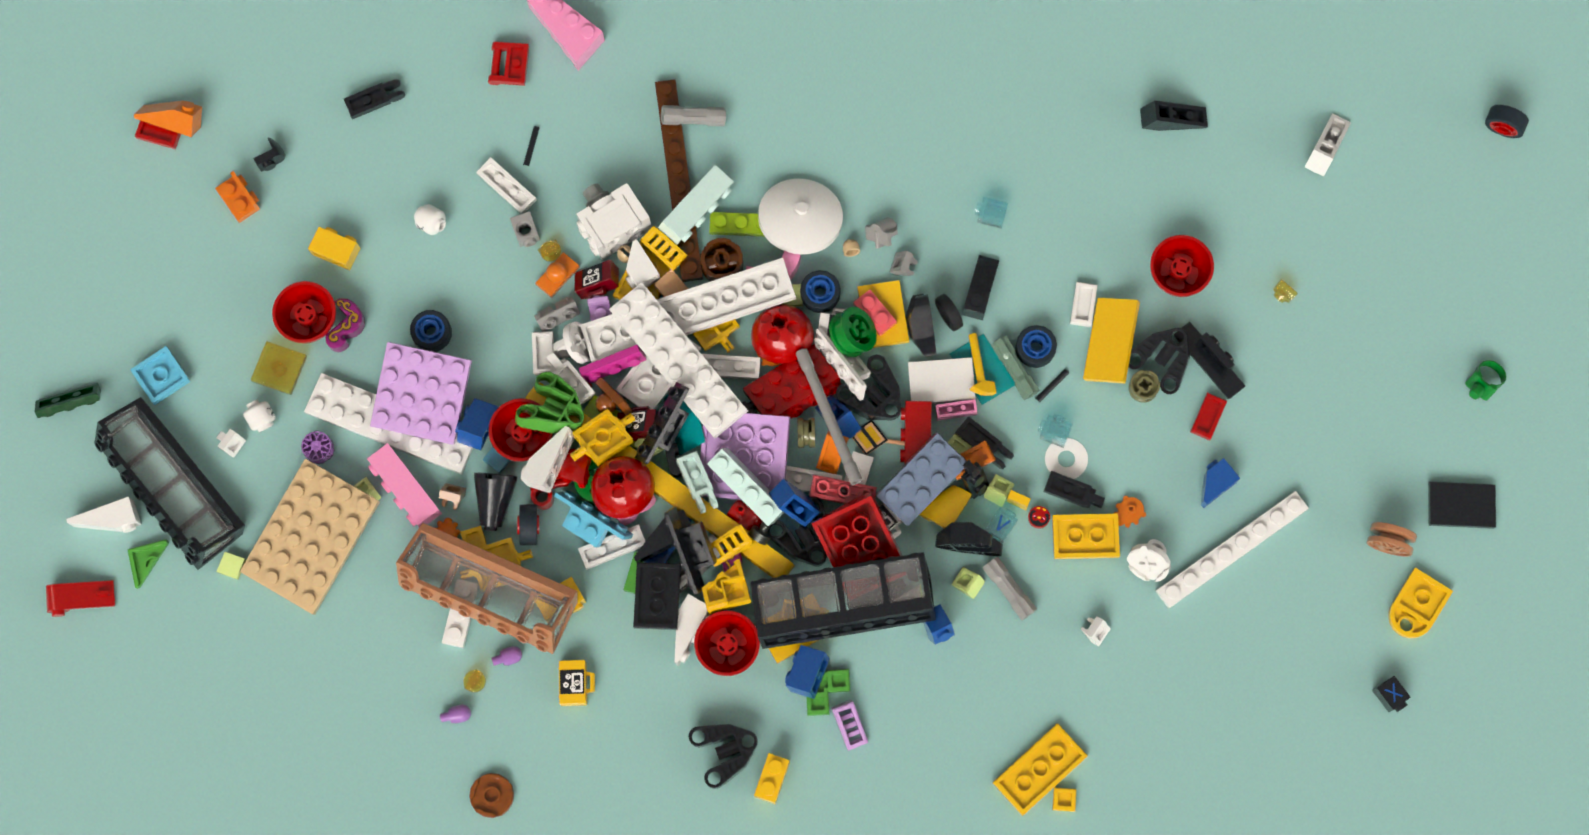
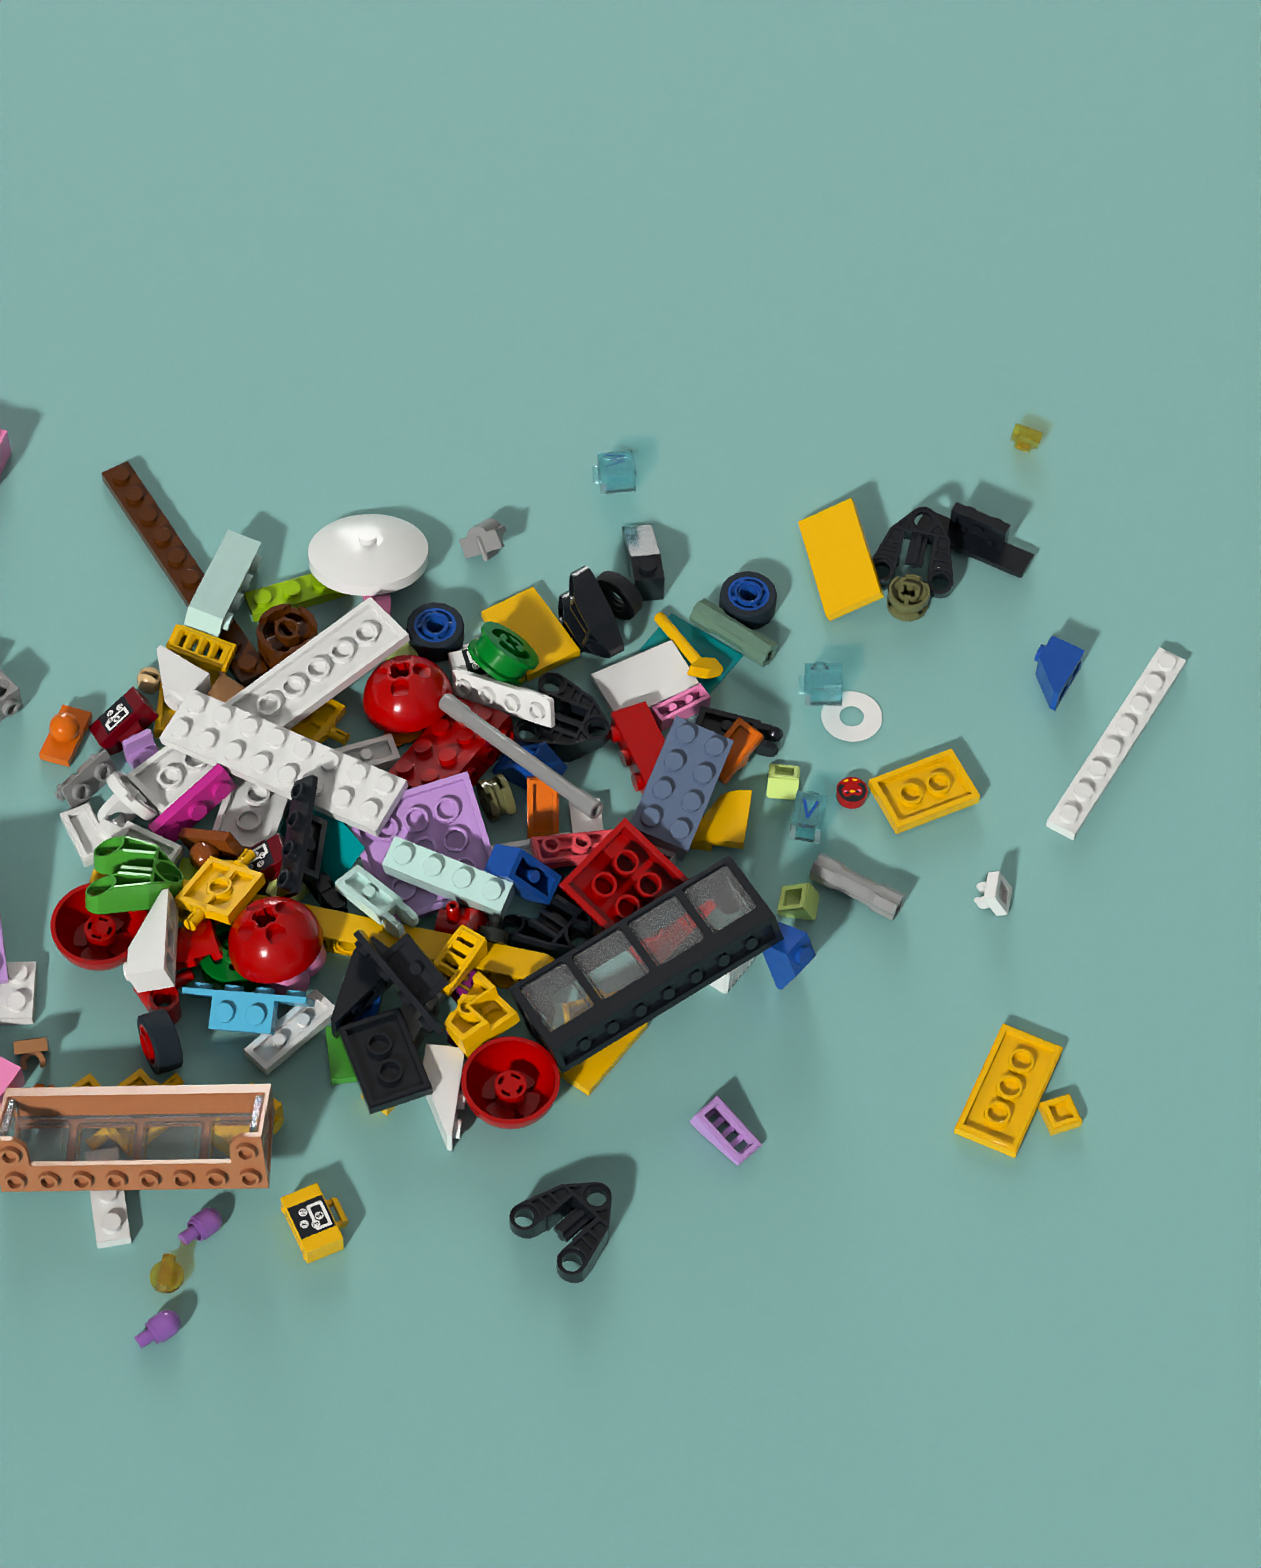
camera: 30 degrees left, 20 degrees down
blue brick [455,398,499,450] -> none
dark orange tile [469,773,514,818] -> none
black cone [474,472,518,531] -> none
medium azure tile [482,447,511,474] -> none
clear yellow plate [538,239,561,261] -> none
white piece [576,183,652,260] -> none
light grey axle [661,105,726,127] -> none
yellow brick [754,753,790,805] -> none
blue brick [785,645,830,699] -> none
bright green tile [806,669,850,716] -> none
tan hinge [843,239,860,257] -> none
piece [852,420,905,455] -> none
coral plate [853,290,897,336] -> none
light grey tile [890,251,918,276] -> none
black connector [935,522,1003,557] -> none
black hinge [961,460,989,499] -> none
yellow tile [1006,490,1031,510] -> none
black piece [1035,369,1069,403] -> none
black hinge [1043,471,1105,508] -> none
white tile [1070,282,1098,327] -> none
orange piece [1113,496,1146,528] -> none
white tile [1127,539,1171,582] -> none
black slope [1140,101,1208,131] -> none
red piece [1150,235,1214,297] -> none
red tile [1190,392,1227,441] -> none
white slope [1305,113,1351,176] -> none
black wheel [1485,105,1529,138] -> none

